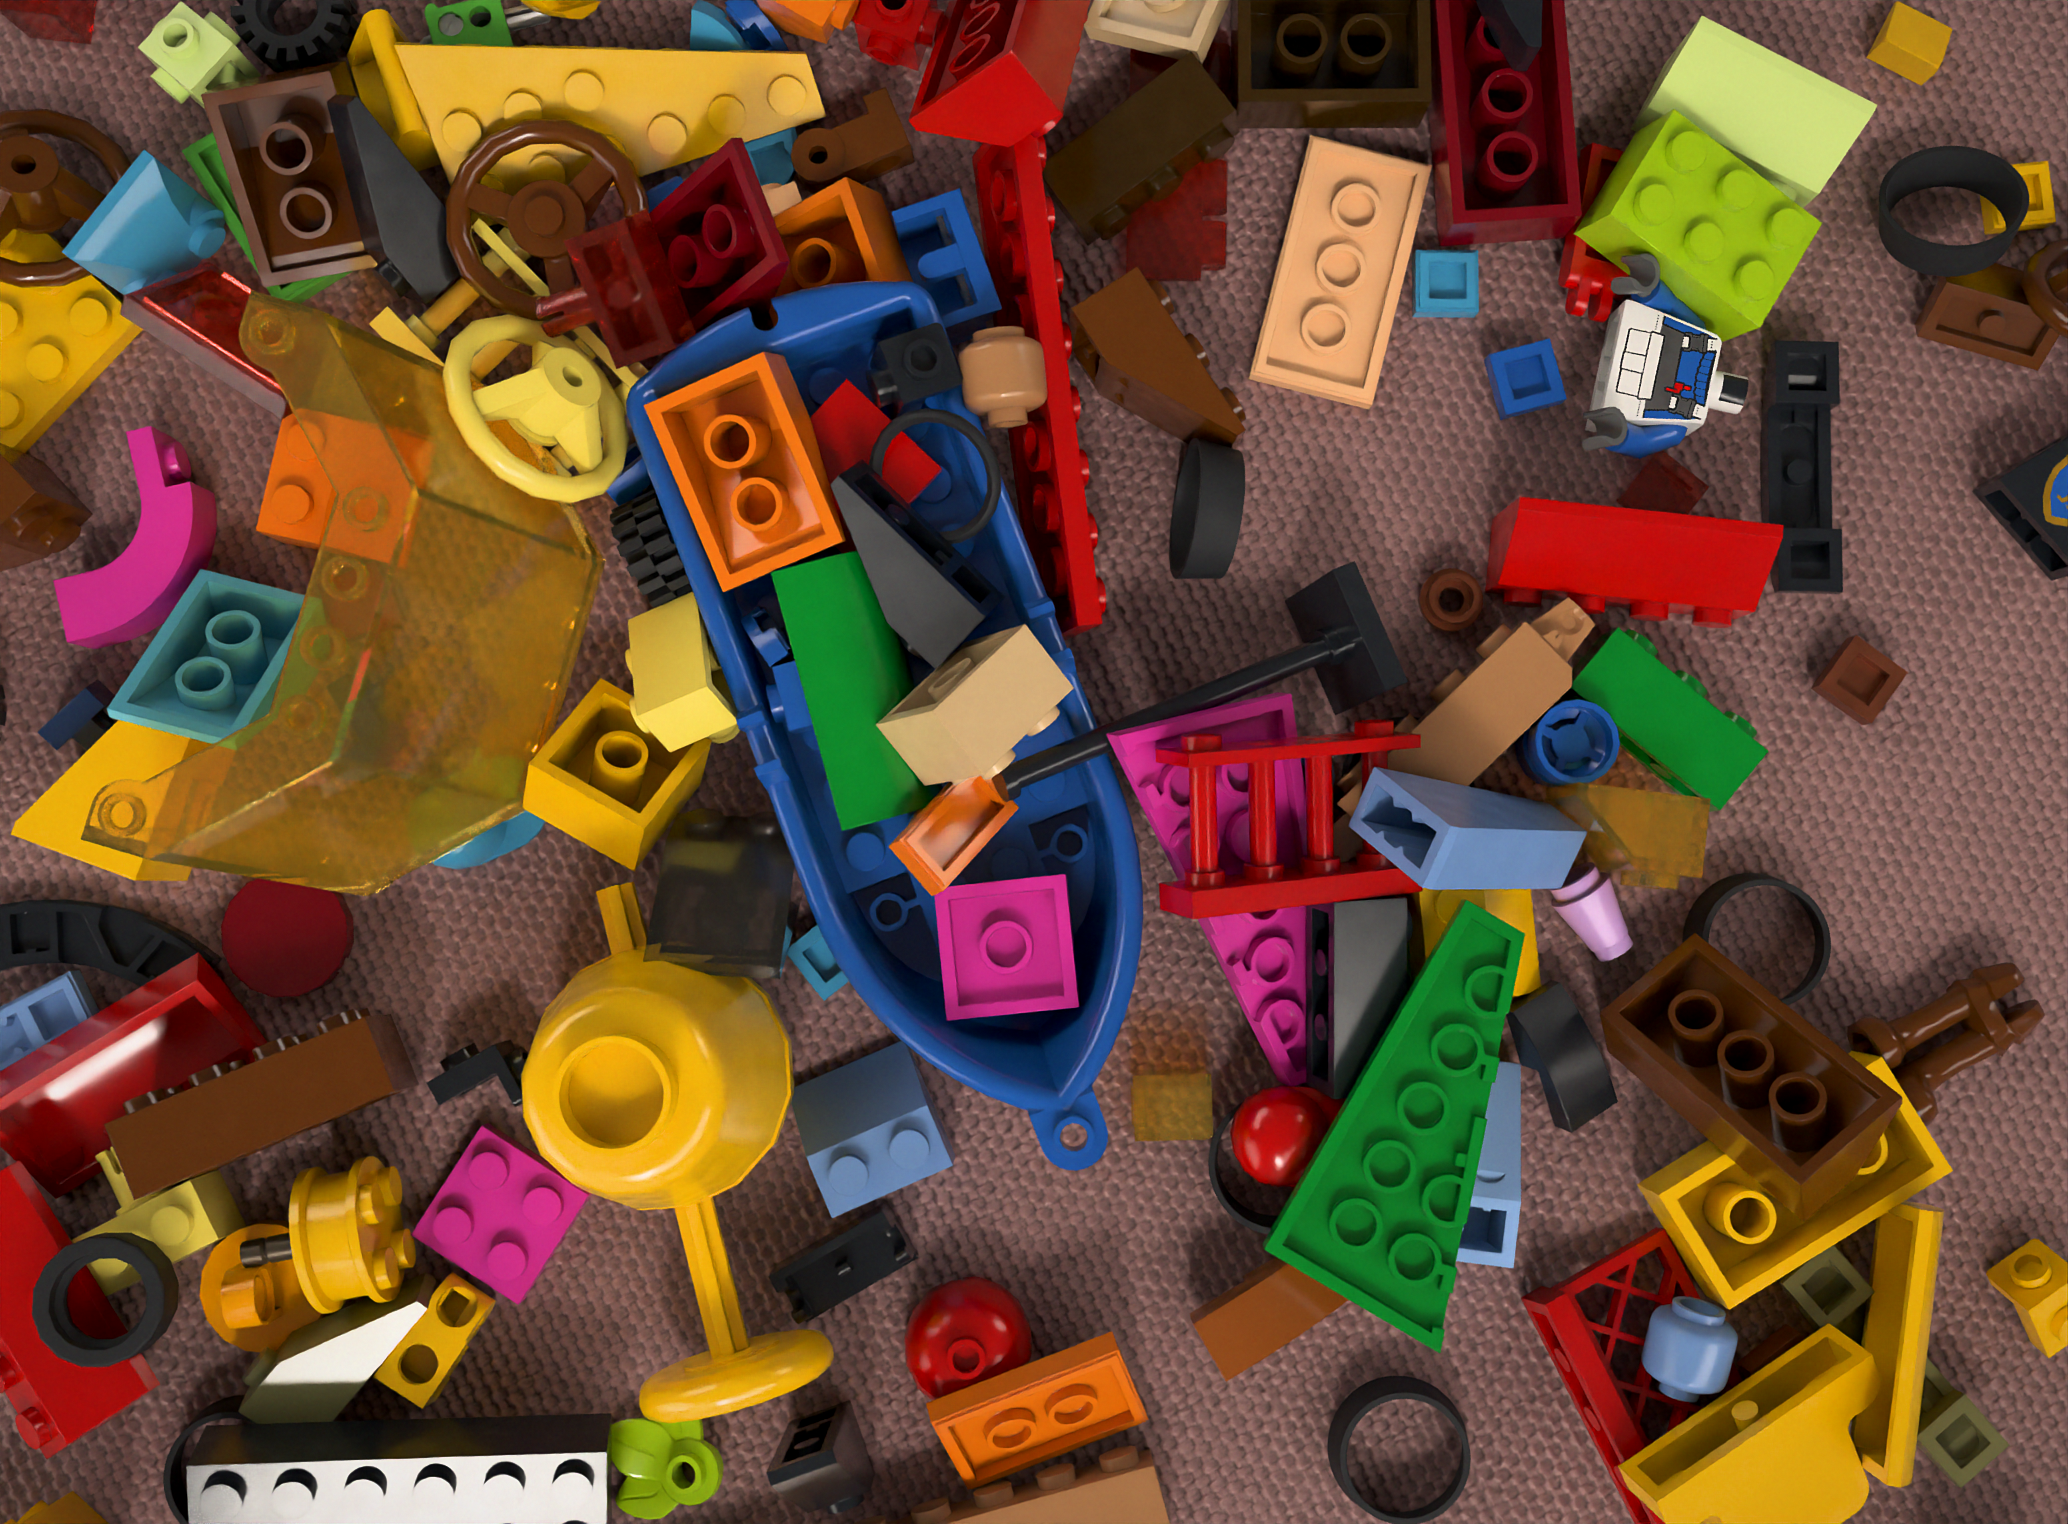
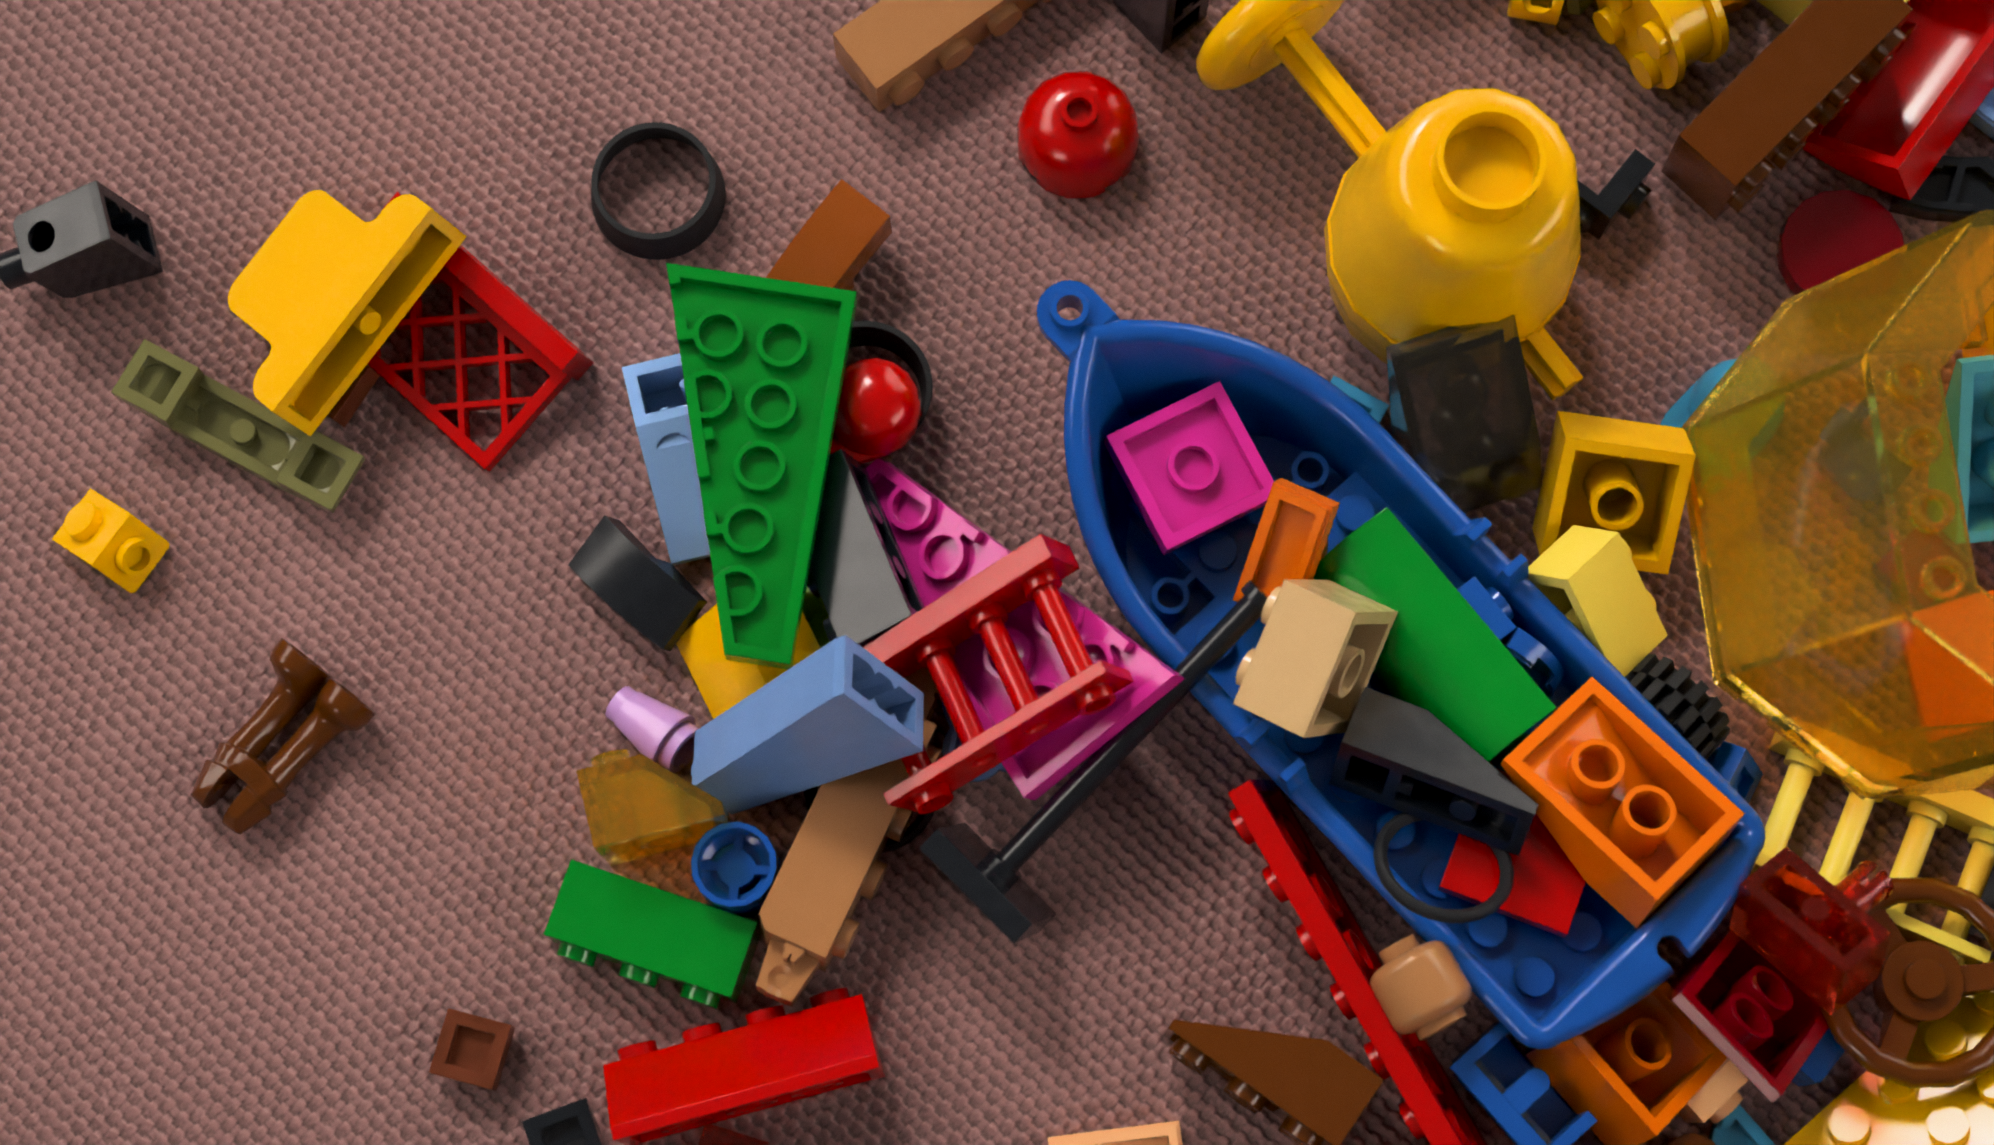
camera: 160 degrees right, 10 degrees down
dark pink plate [411,1123,592,1305] -> none
light yellow piece [442,314,629,503] -> none
black hinge [768,1201,918,1324] -> none
medium blue slope [791,1041,955,1218] -> none
black bracket [865,323,963,420] -> none
orange tile [926,1331,1149,1490] -> none
clear yellow panel [1130,1068,1213,1142] -> none
black tyre [1169,438,1245,579] -> none
copper plate [1418,568,1483,632] -> none
reddish brown slope [1599,933,1902,1222] -> none
yellow brick [1637,1051,1953,1310] -> none
medium blue head [1641,1296,1738,1402] -> none
black tyre [1682,873,1831,1005] -> none
yellow slope [1850,1201,1944,1488] -> none

